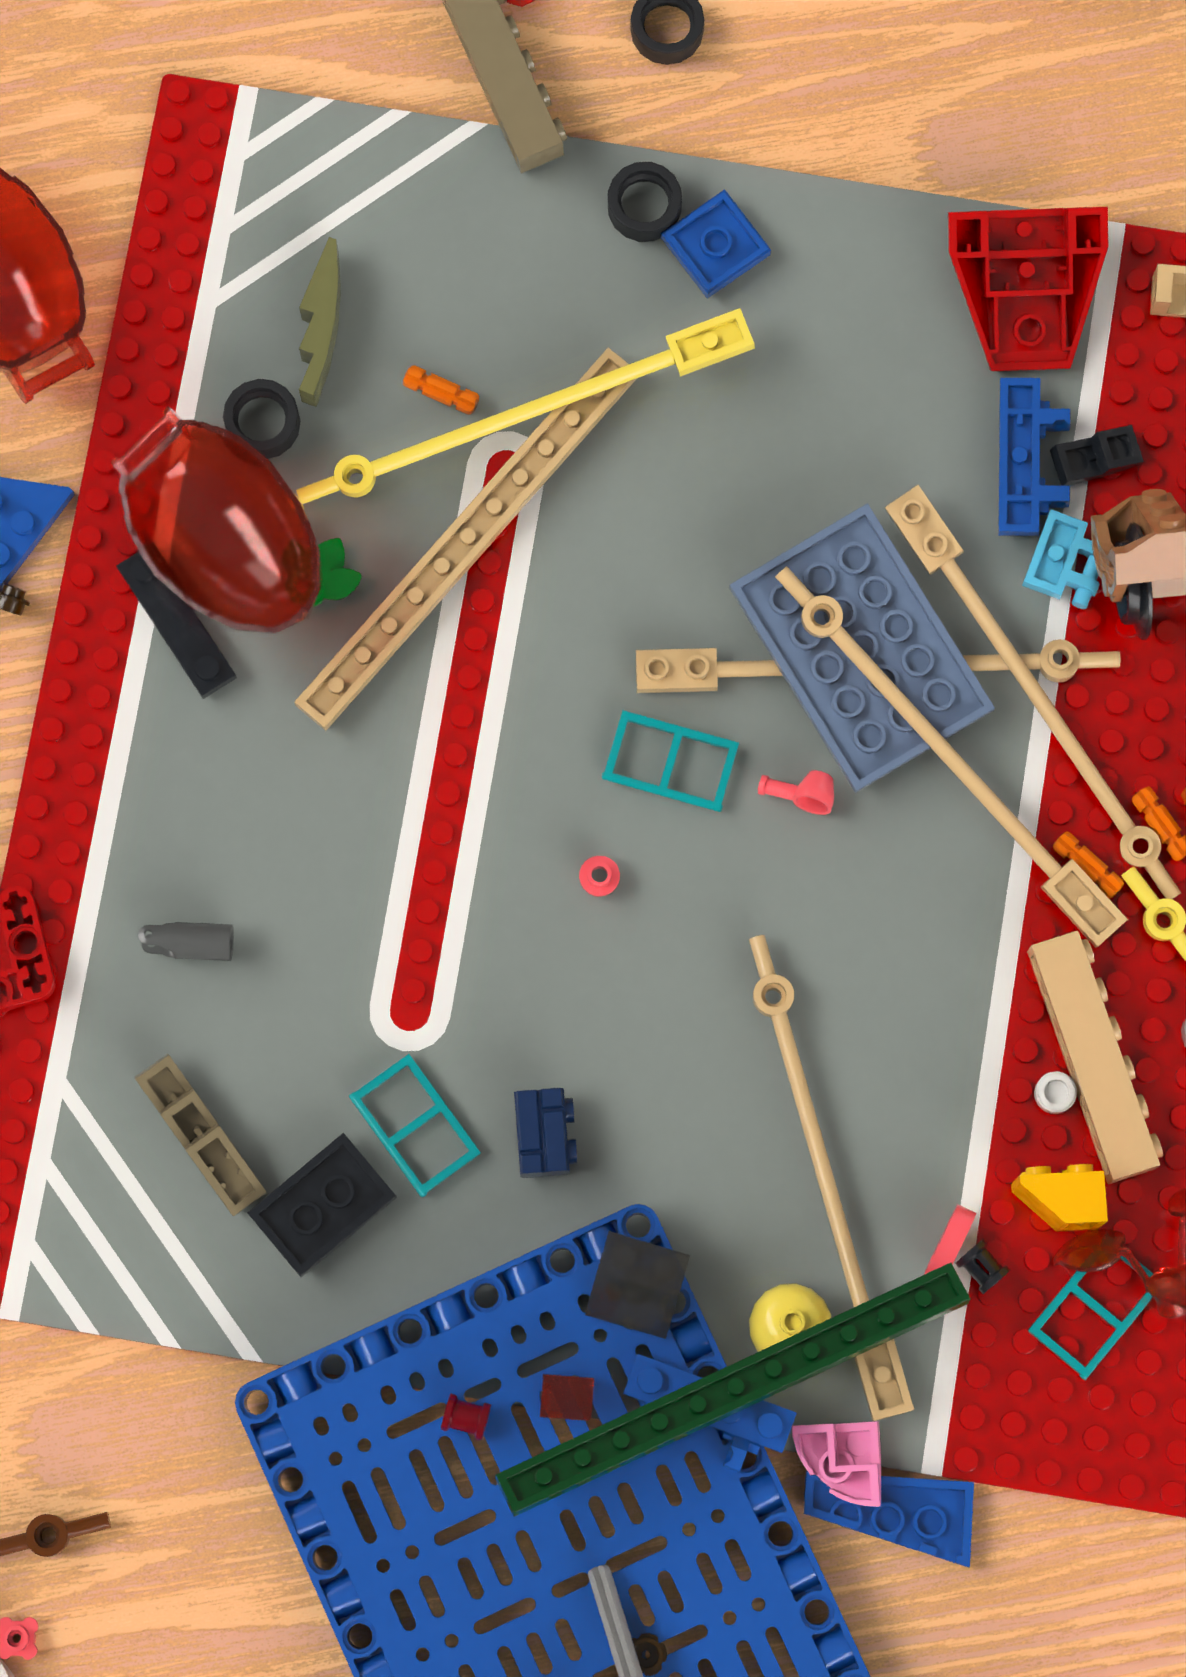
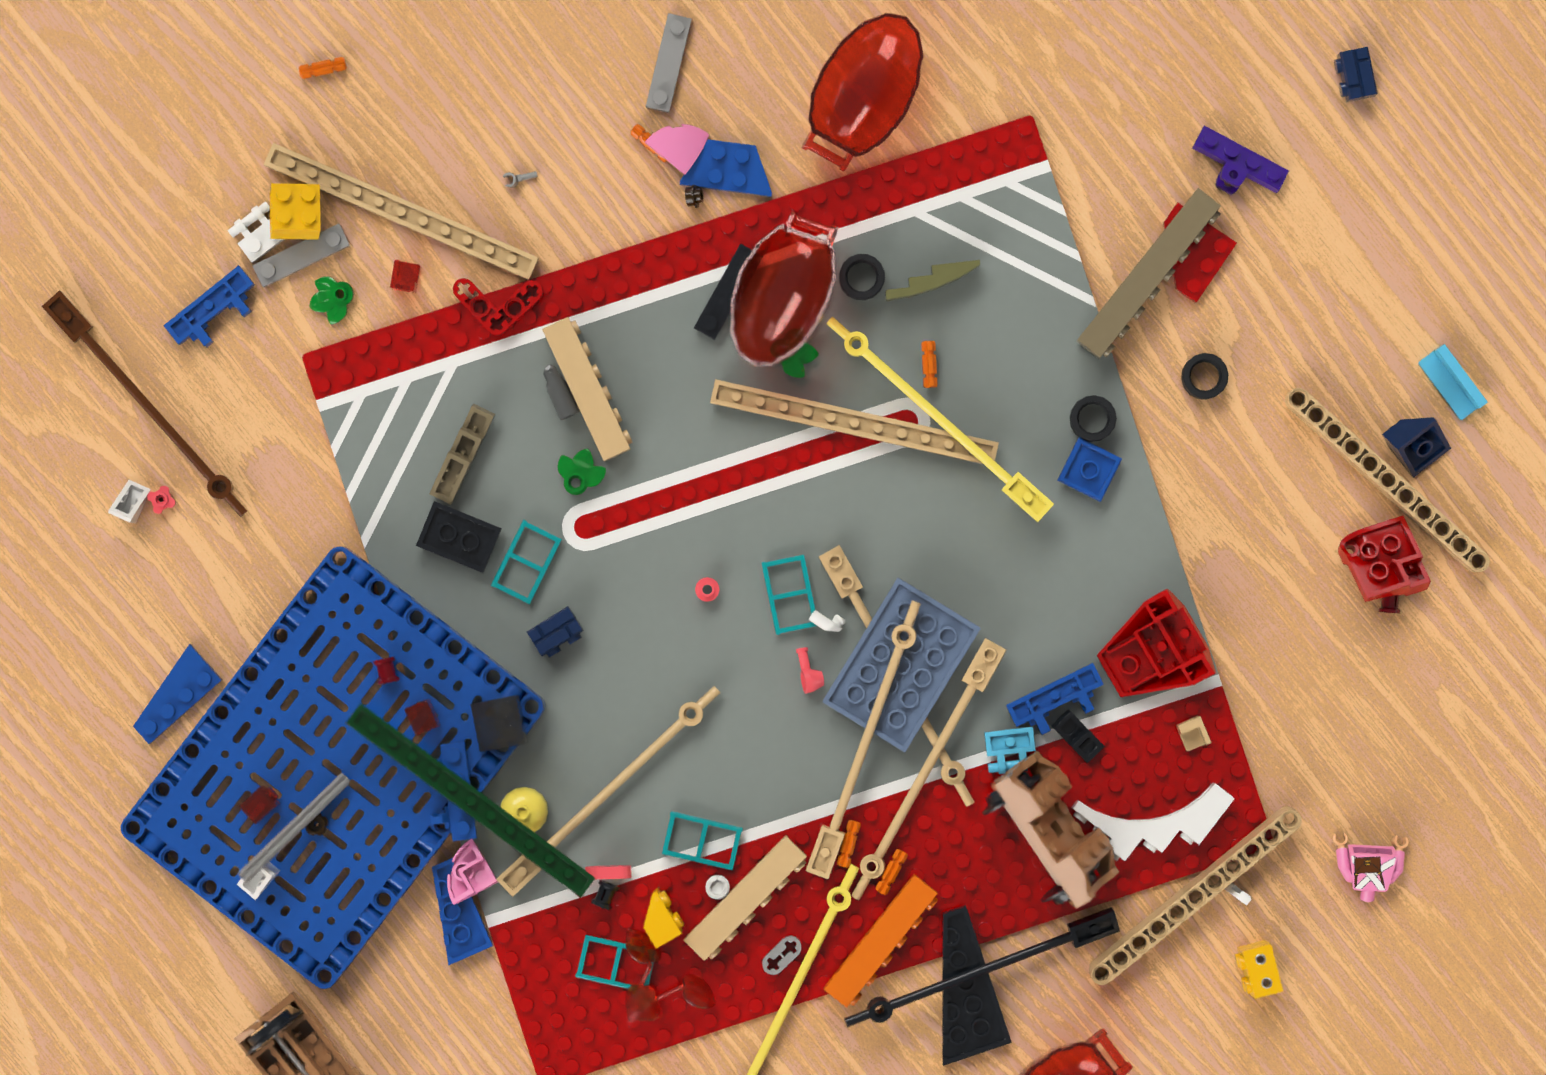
camera: 60 degrees right, 10 degrees up
none -> tan brick [542,317,633,462]
none -> green plate [558,448,606,495]
none -> teal window [662,811,743,870]
none -> white arm [809,610,846,632]

